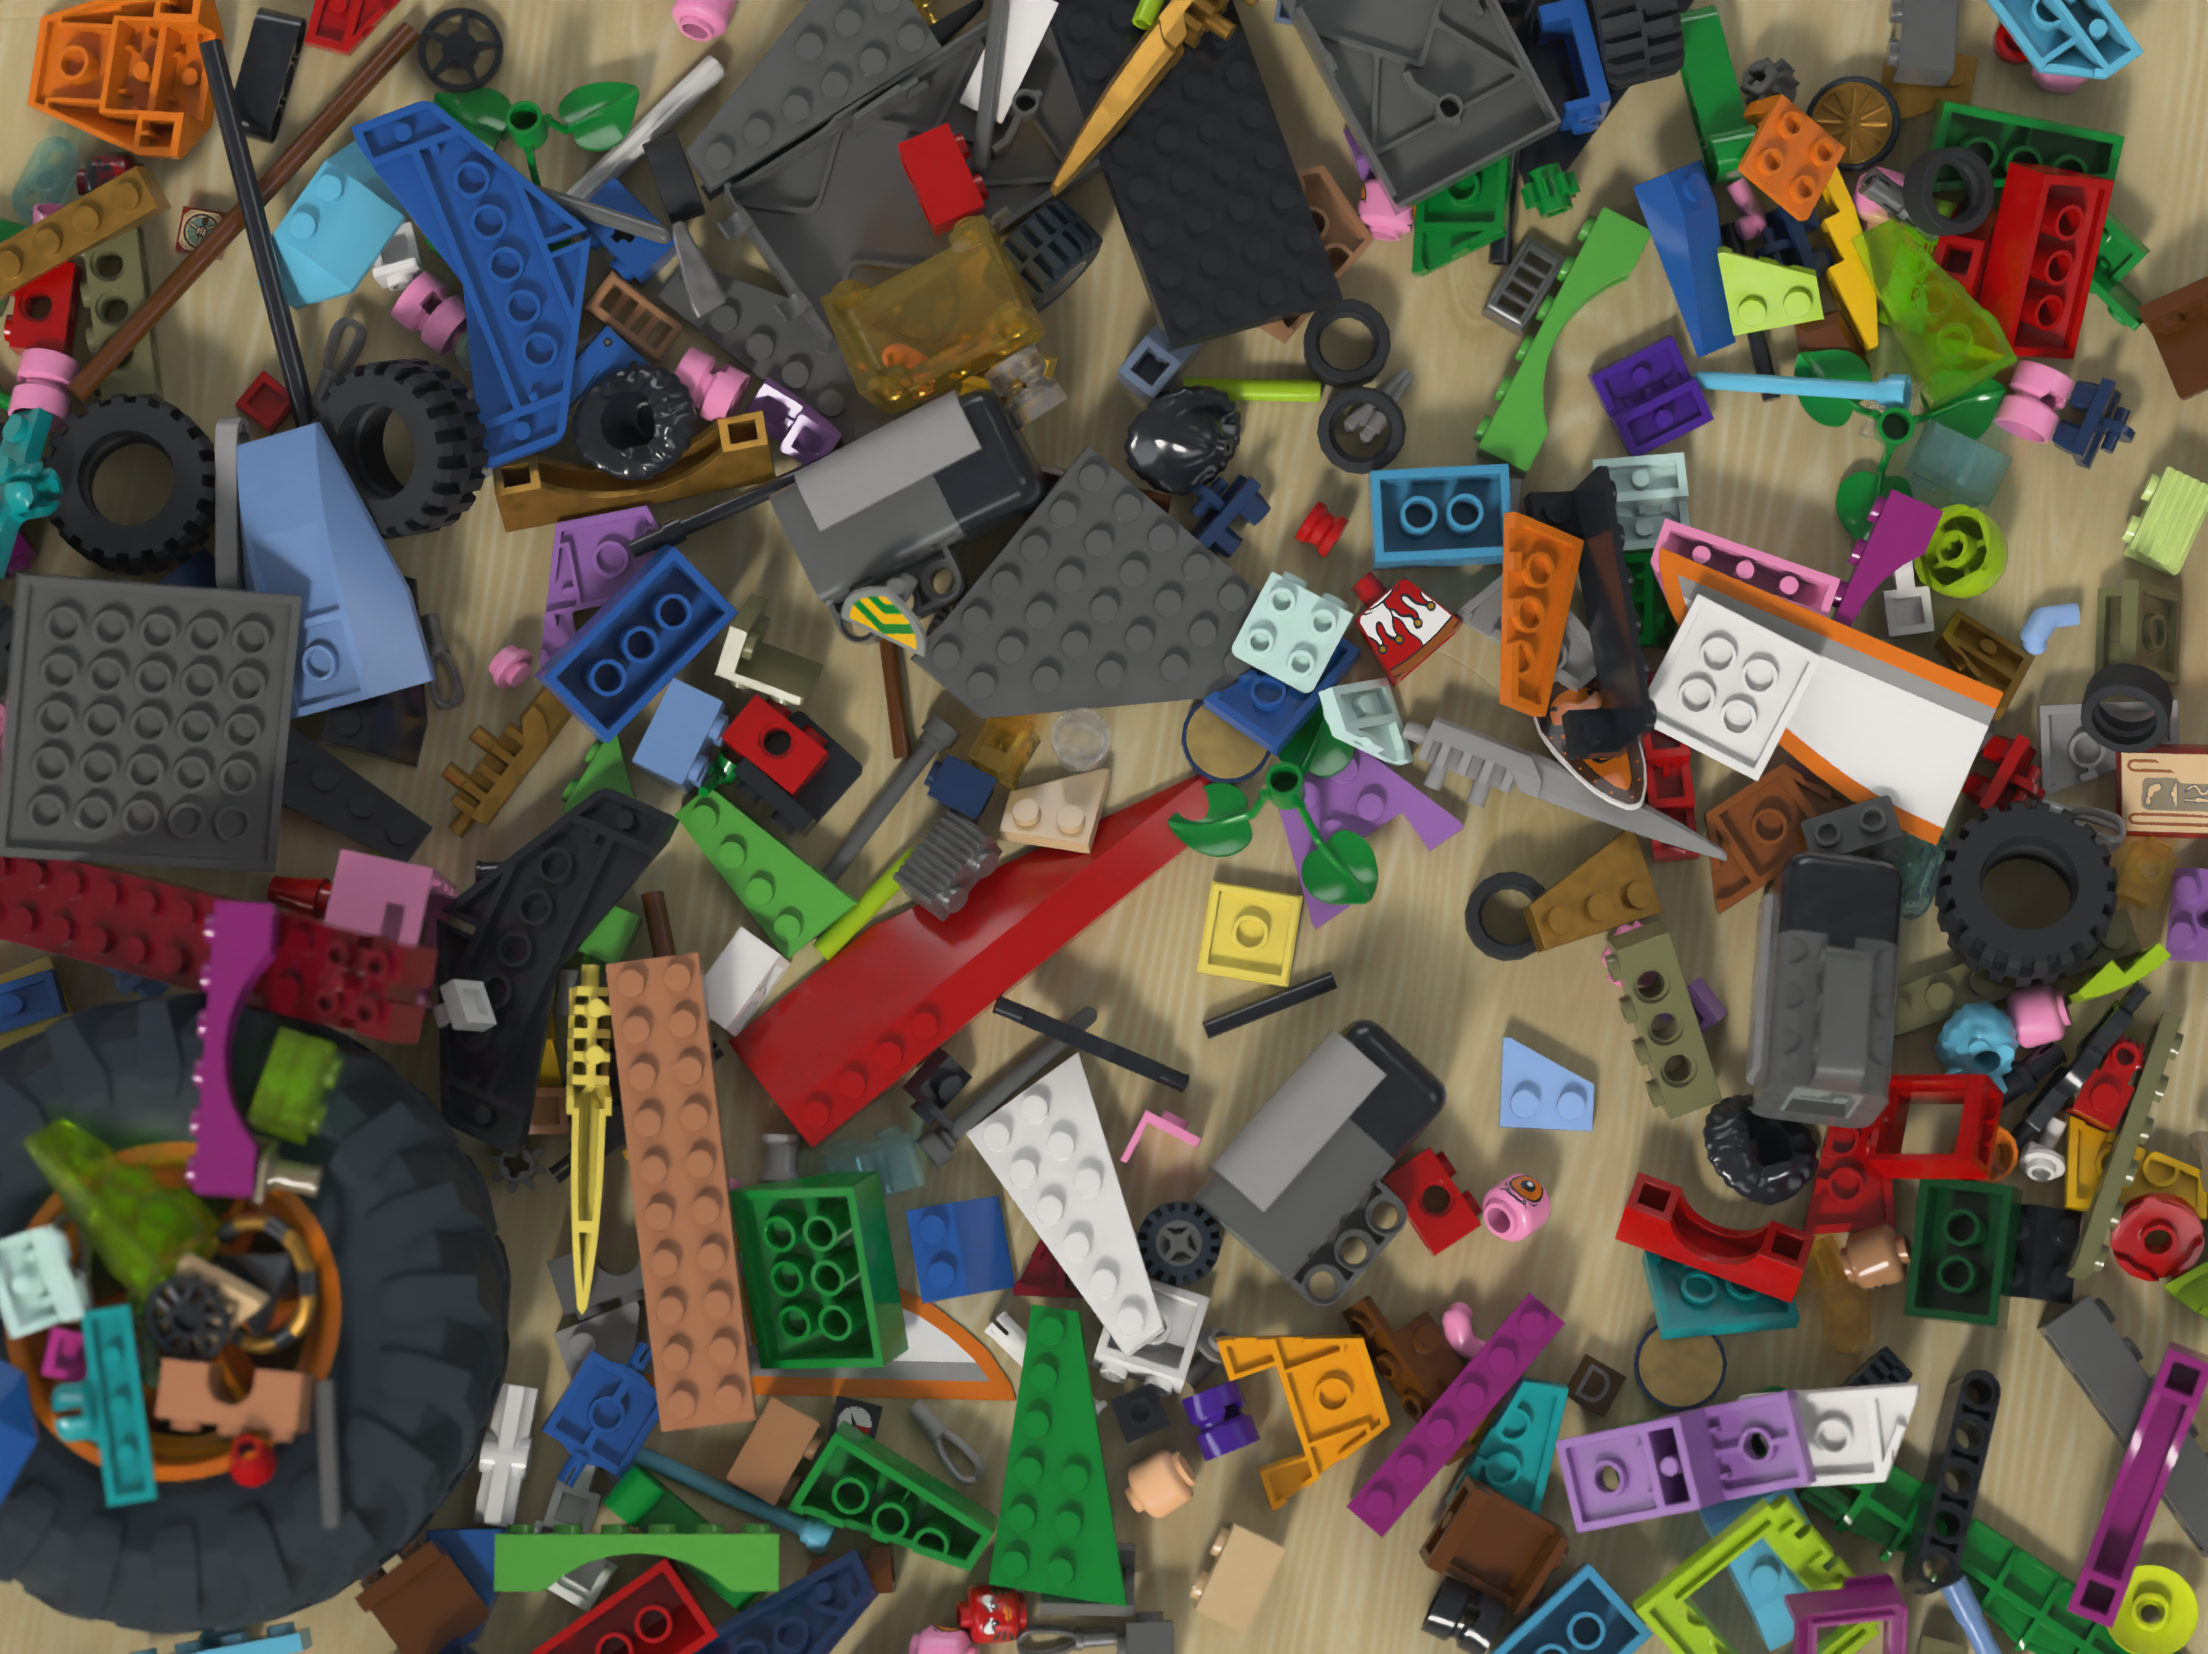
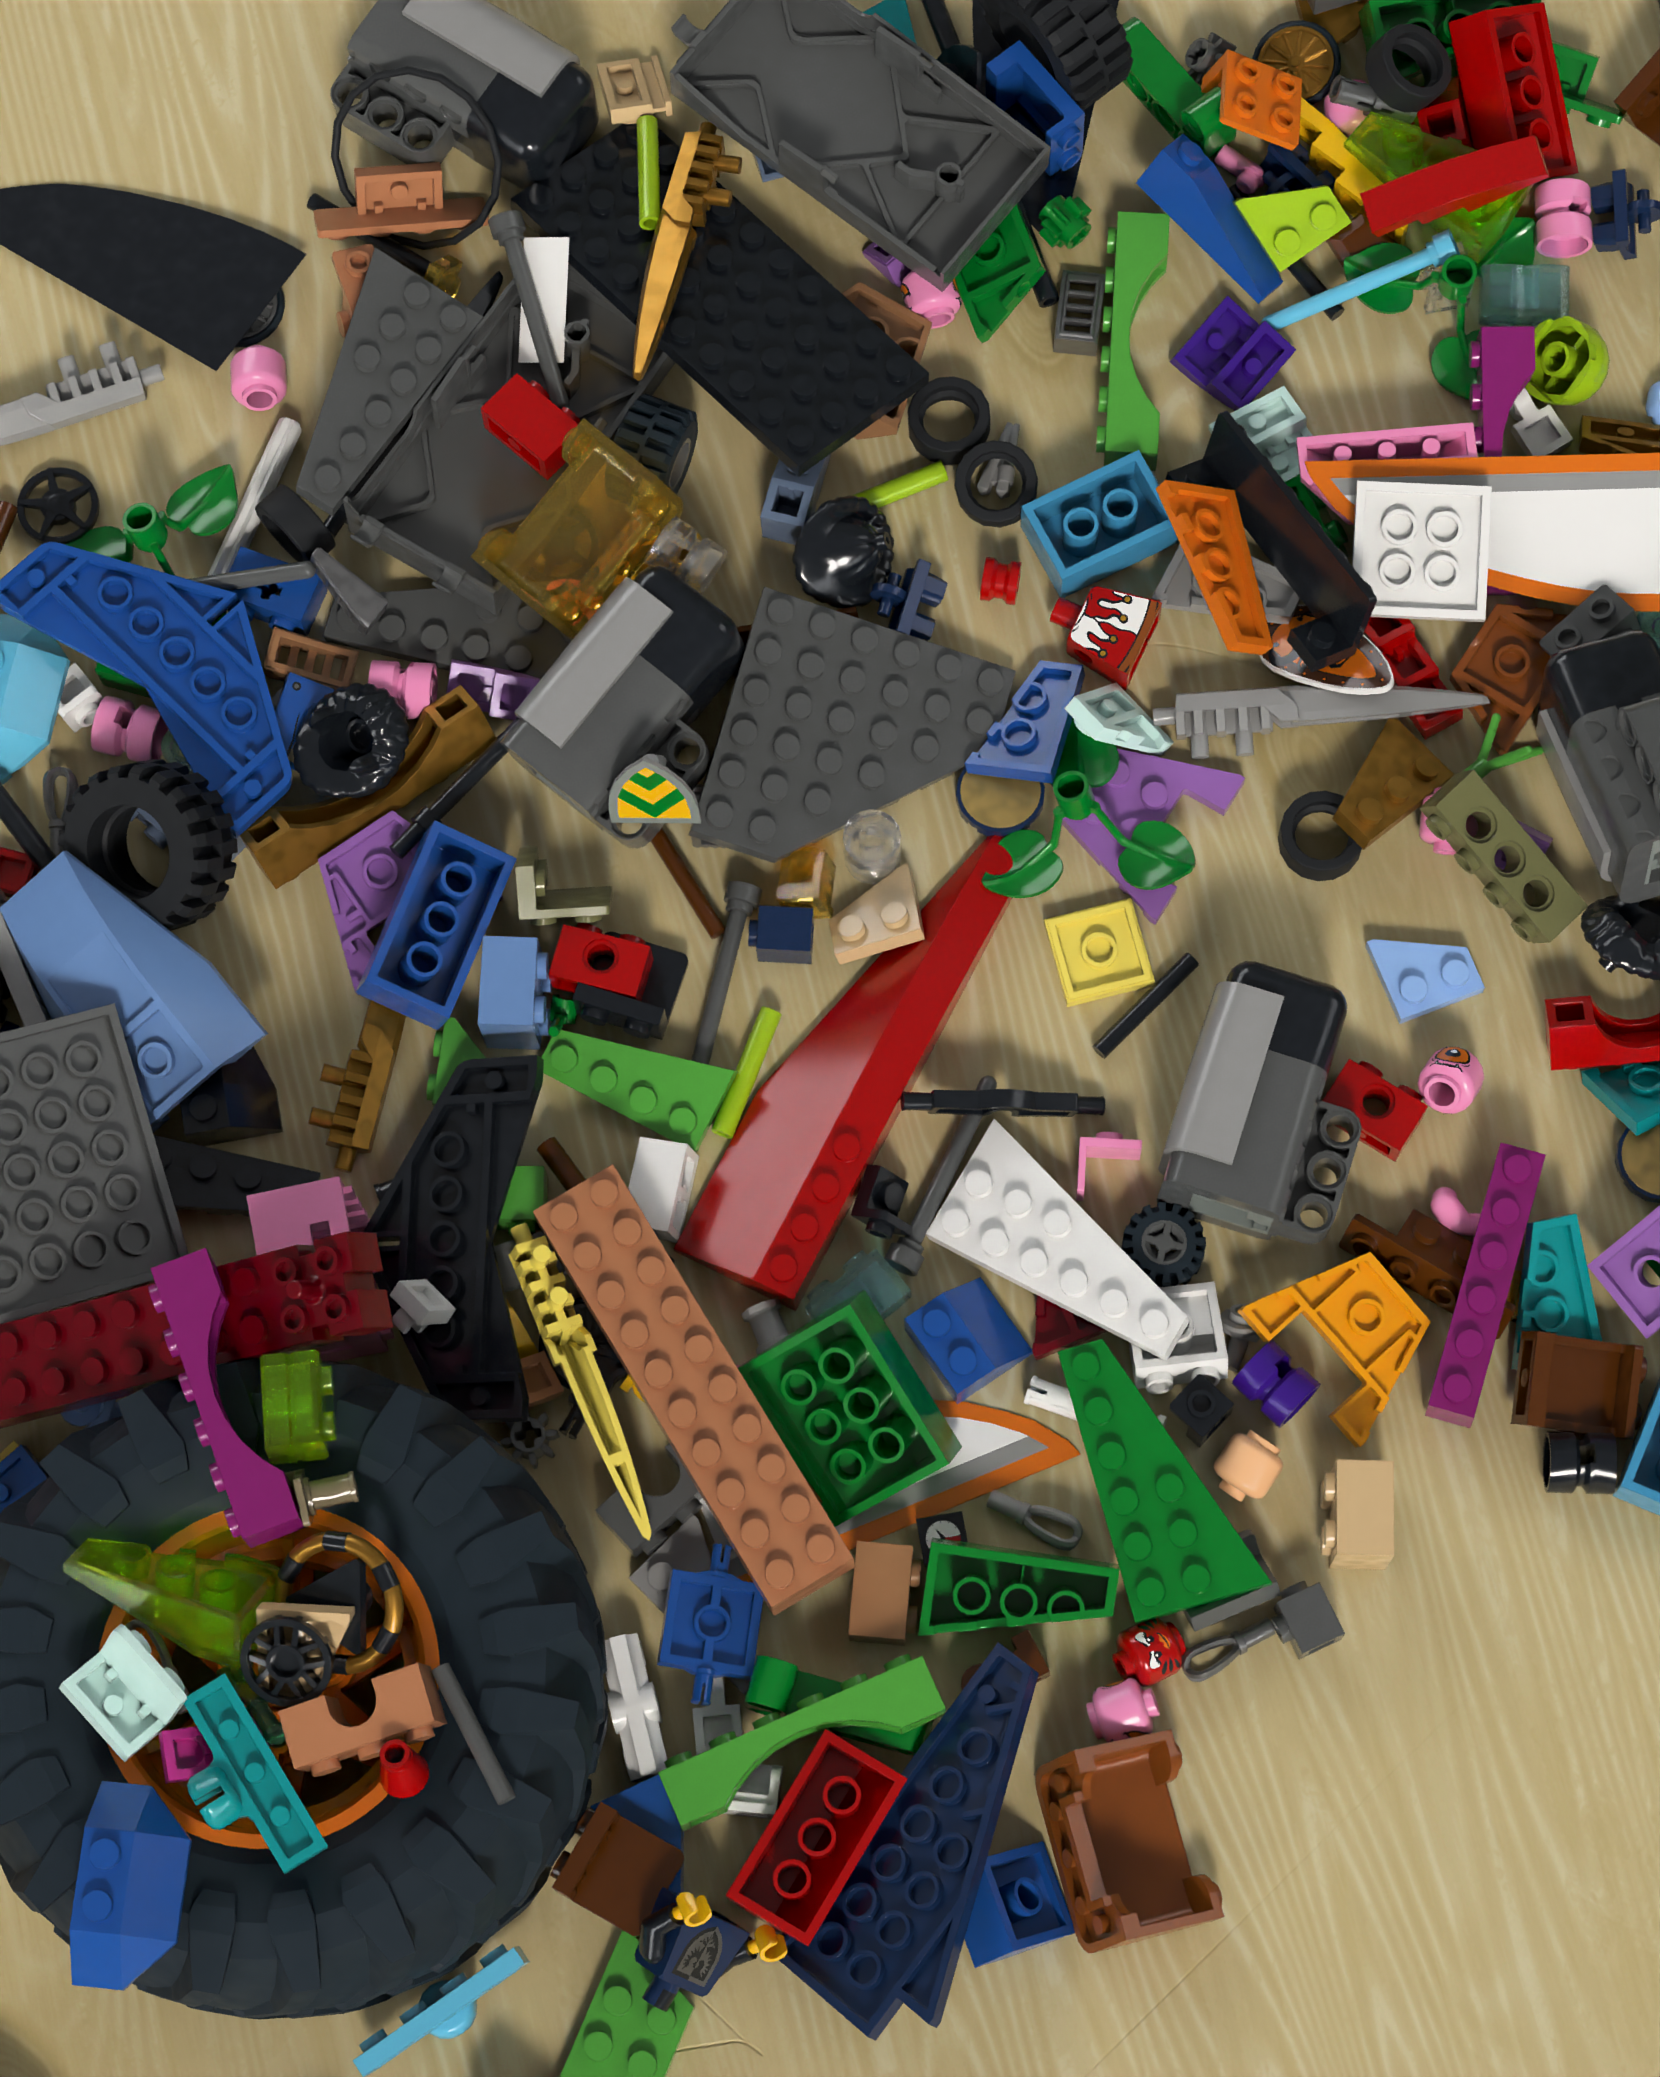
camera: 20 degrees left, 10 degrees down
flat silver piece [421,613,464,710] -> none
bright pink plate [489,645,532,689] -> none
medium azure piece [633,1446,837,1556] -> none
flat silver brick [893,809,1003,922] -> none
light aqua bracket [1232,571,1354,693] -> none
dark brown tile [1567,1354,1627,1418] -> none
none -> red slope [1360,135,1550,237]
none -> bright green plant [1463,713,1543,779]

